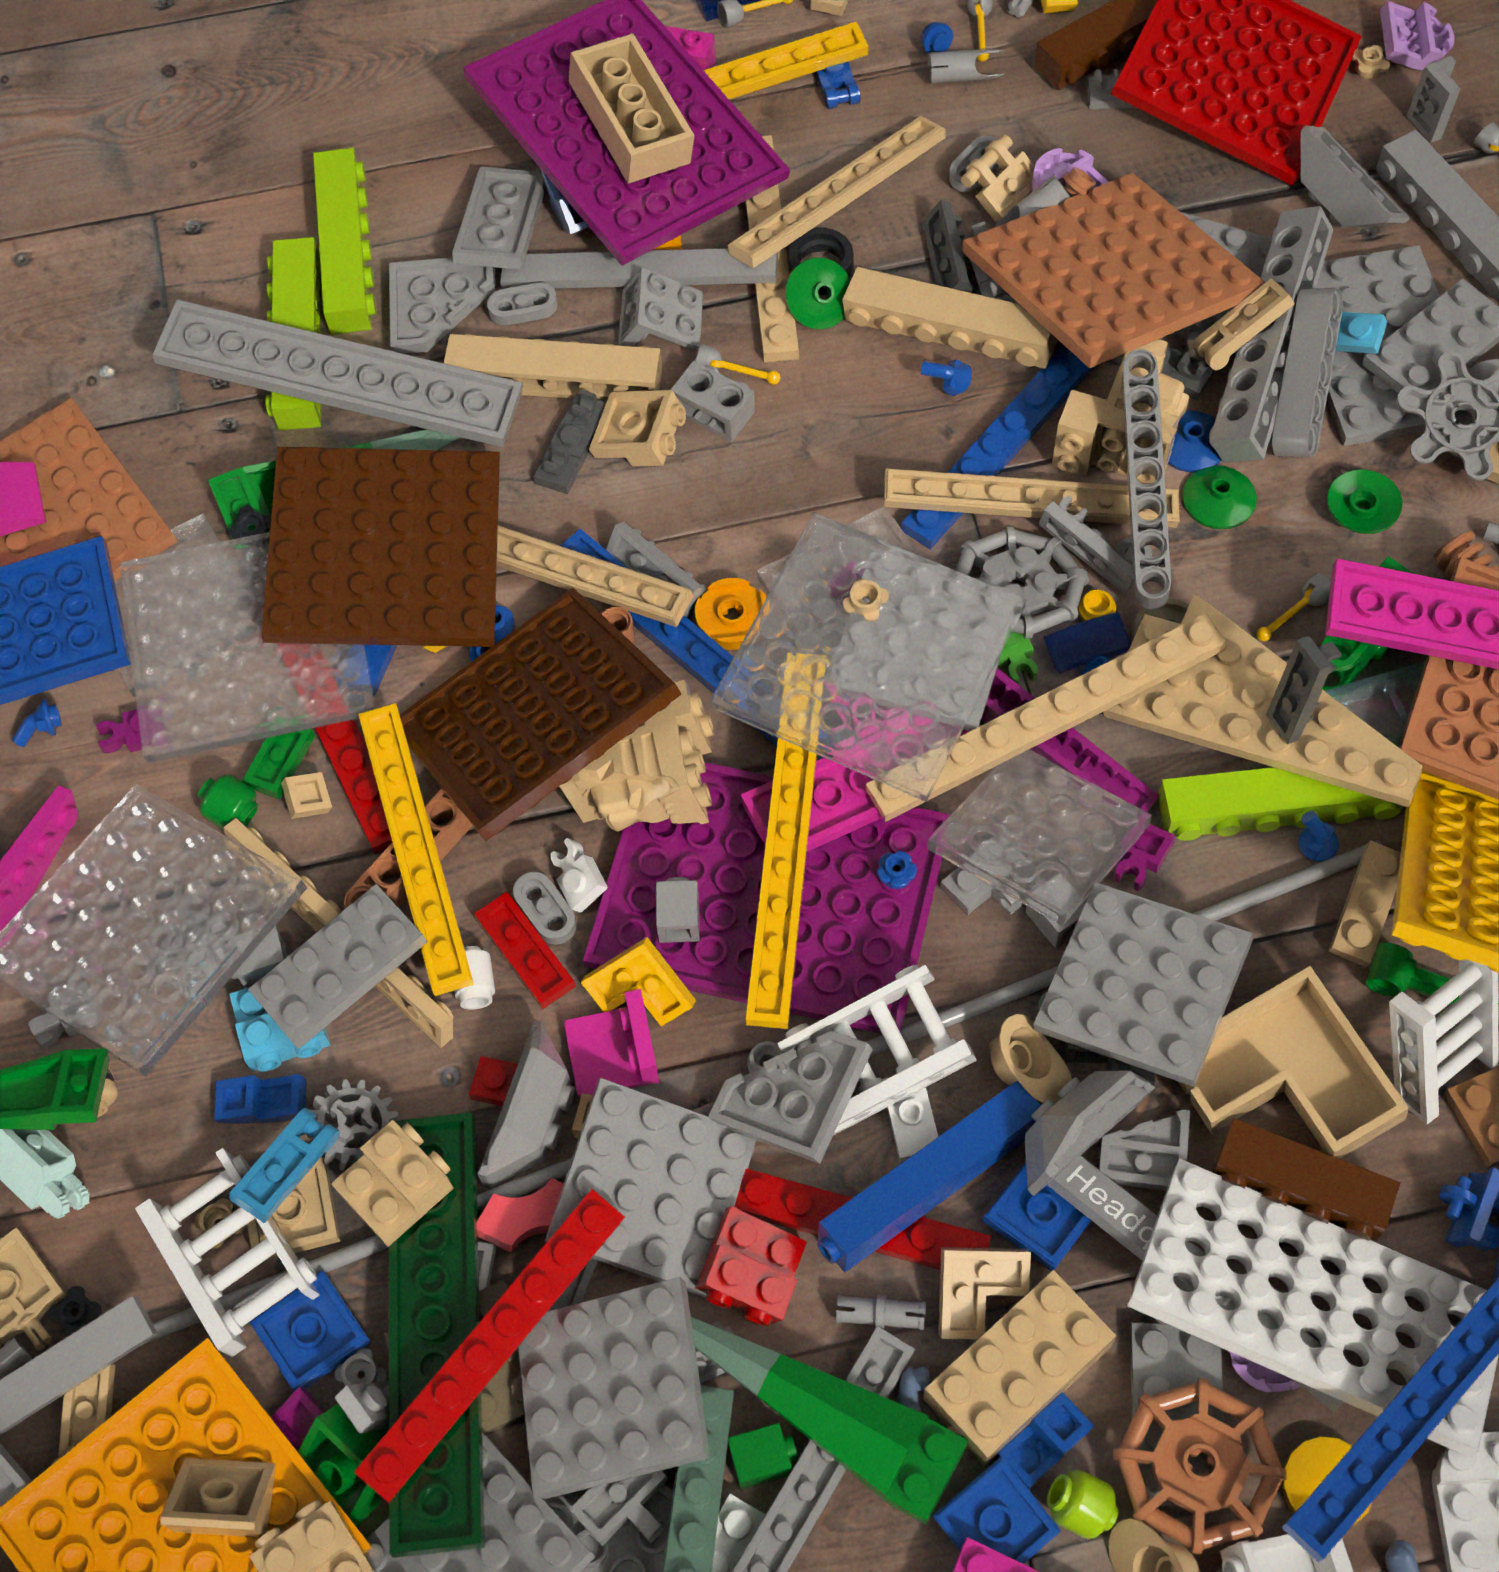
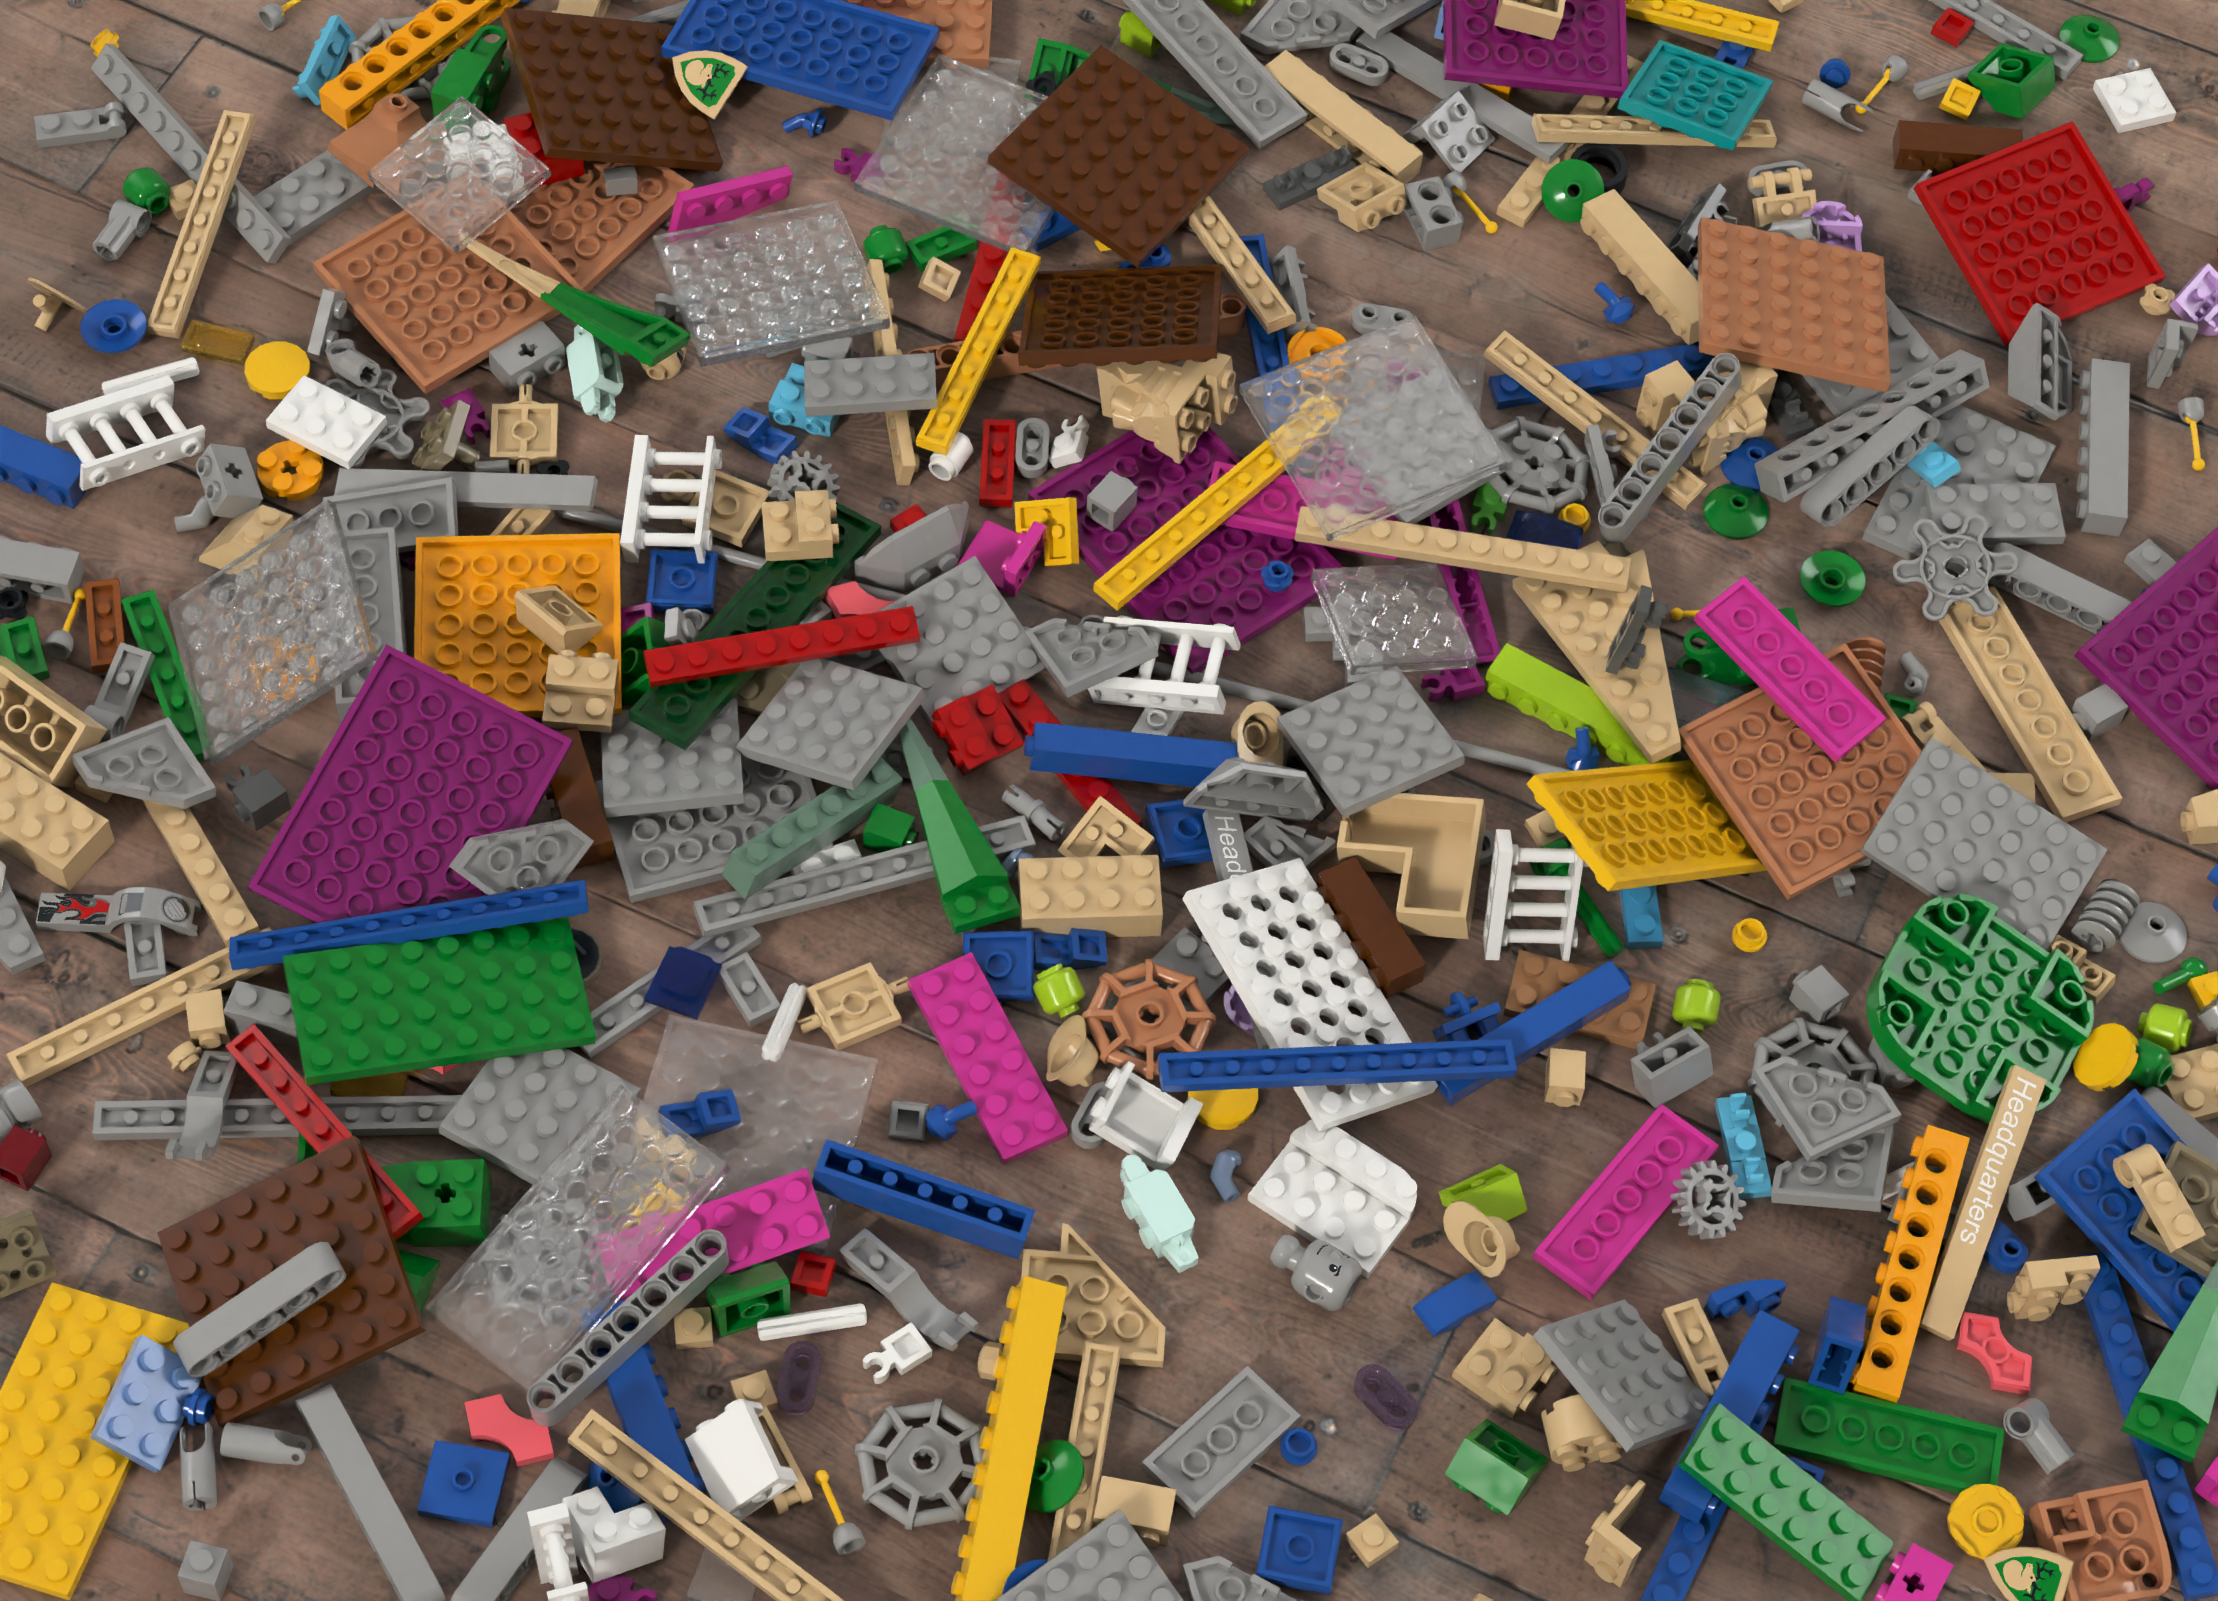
camera: 30 degrees right, 5 degrees down
dark azure plate [230,1108,340,1224] -> none
light grey plate [569,1470,668,1546] -> none
tan plate [843,579,889,622] -> none
nougat plate [1063,167,1096,196] -> none
tan plate [1193,278,1295,370] -> none
none -> light grey plate [1351,303,1415,342]
none -> teal plate [1617,40,1774,151]

